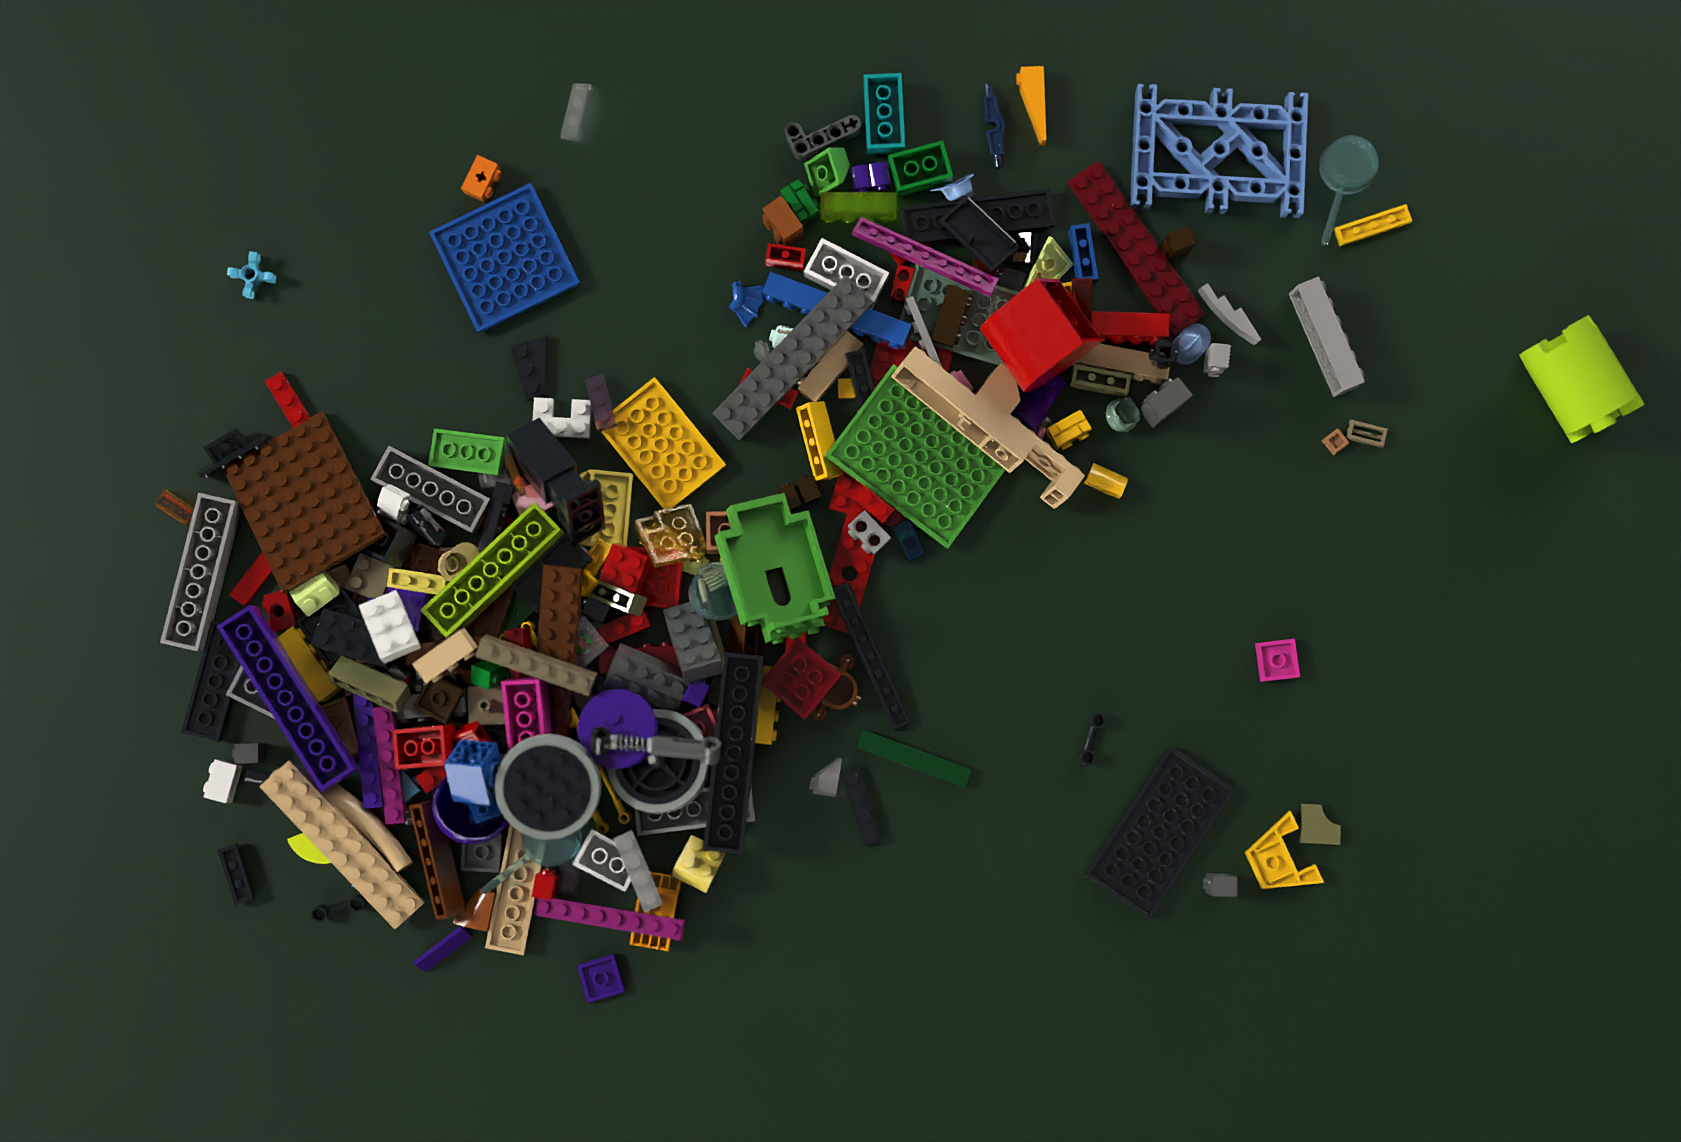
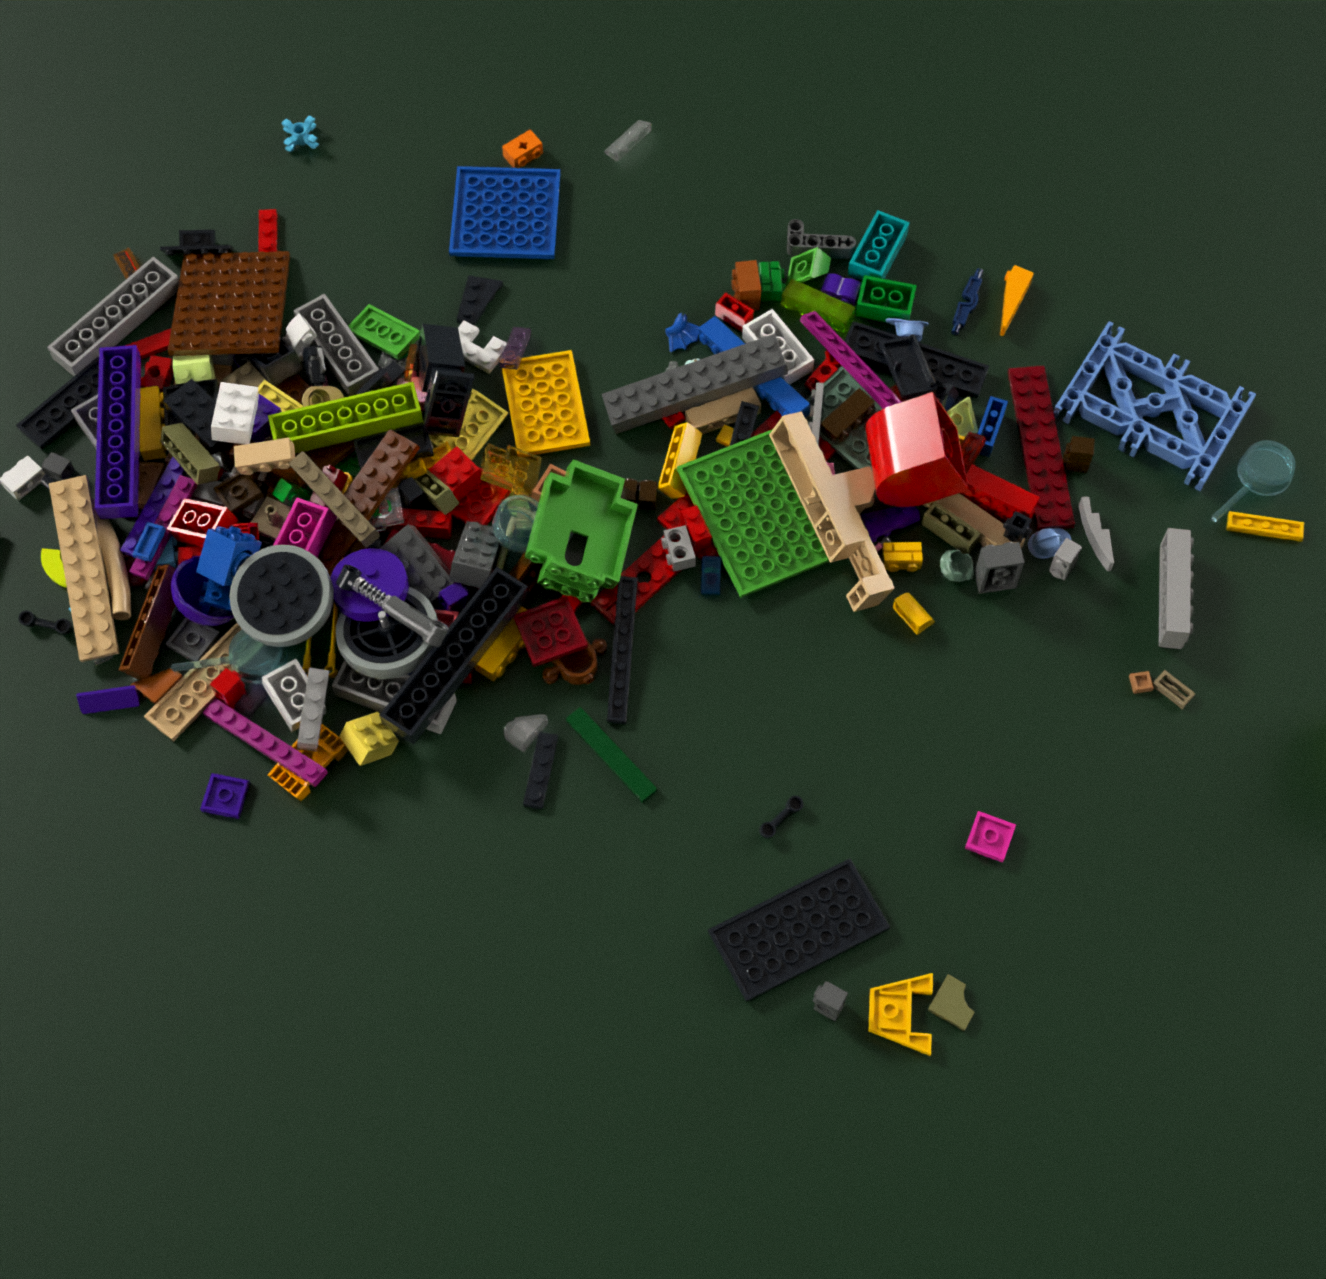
camera: 25 degrees right, 20 degrees down
none -> blue tile [132,522,166,562]

